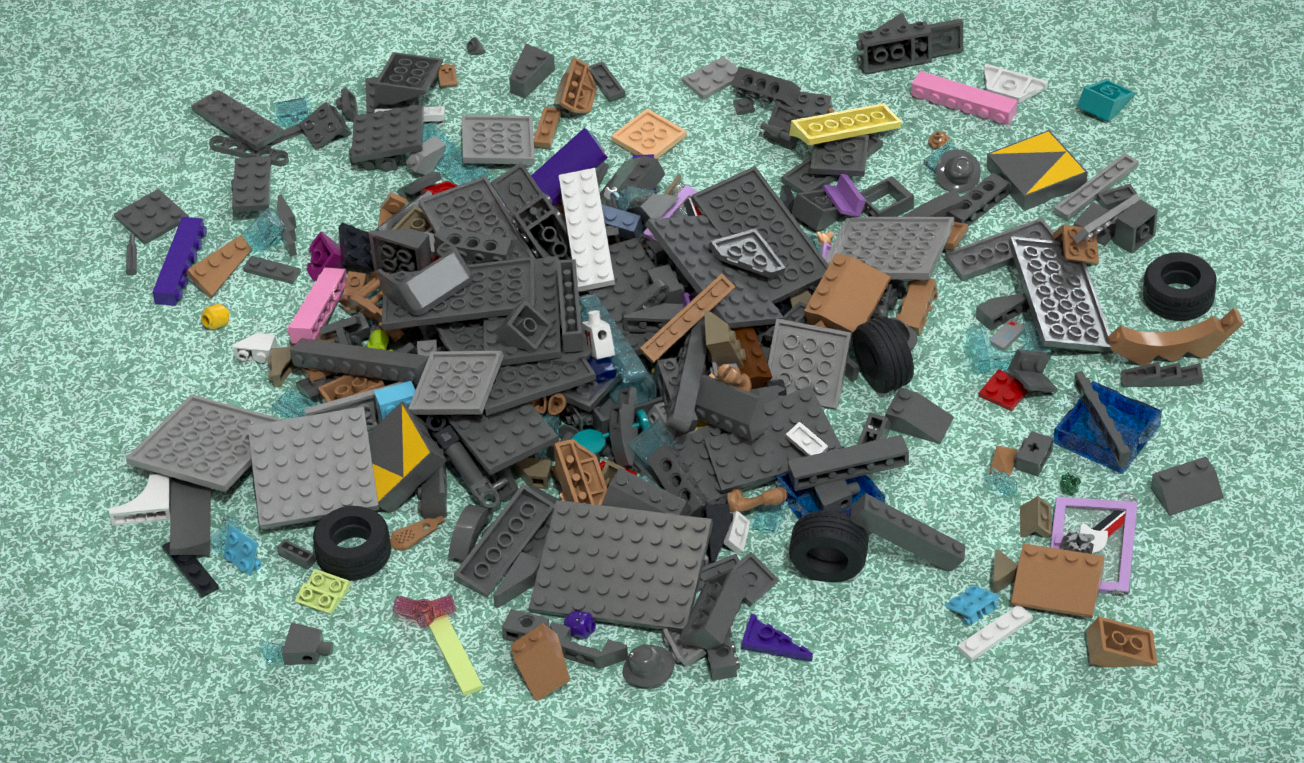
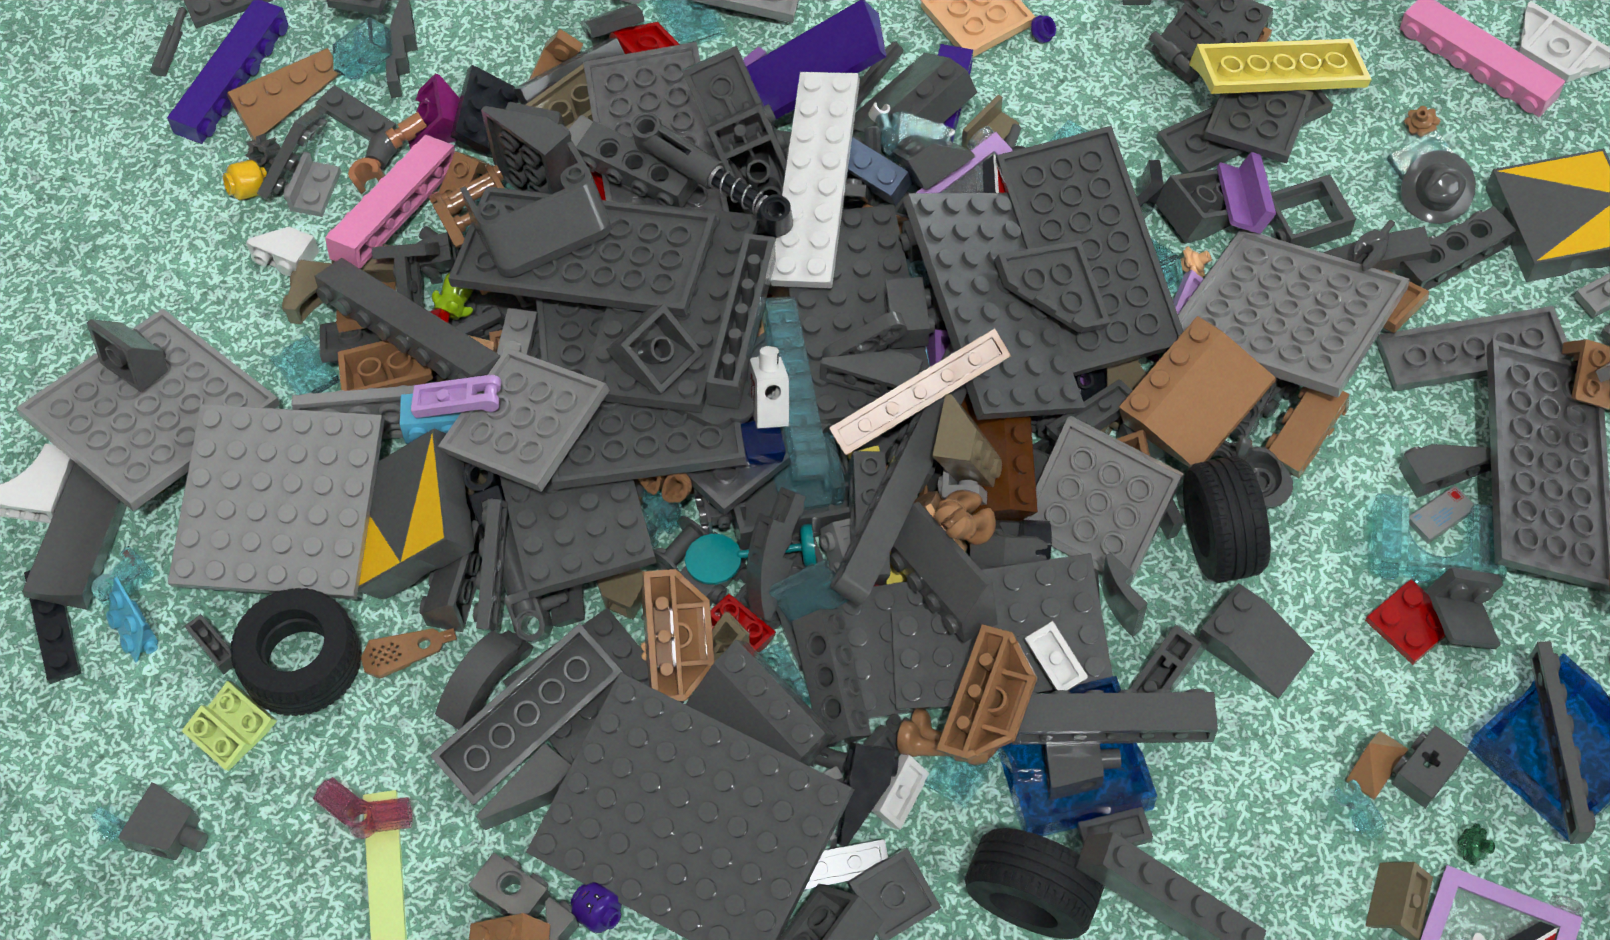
camera: 15 degrees right, 15 degrees up
none -> dark grey slope [86,319,168,392]
none -> dark grey gear [245,134,280,171]
none -> dark grey plate [257,105,328,200]
none -> light grey bracket [284,152,341,217]
none -> nougat piece [348,112,427,194]
none -> lavender plate [411,375,501,418]
none -> dark grey plate [473,499,509,630]
none -> piece [631,112,793,236]
none -> medium nougat wedge [936,624,1037,760]
none -> dark purple plate [1031,15,1056,43]
none -> dark grey slope [1101,552,1148,637]
none -> dark grey hand [1352,220,1395,272]

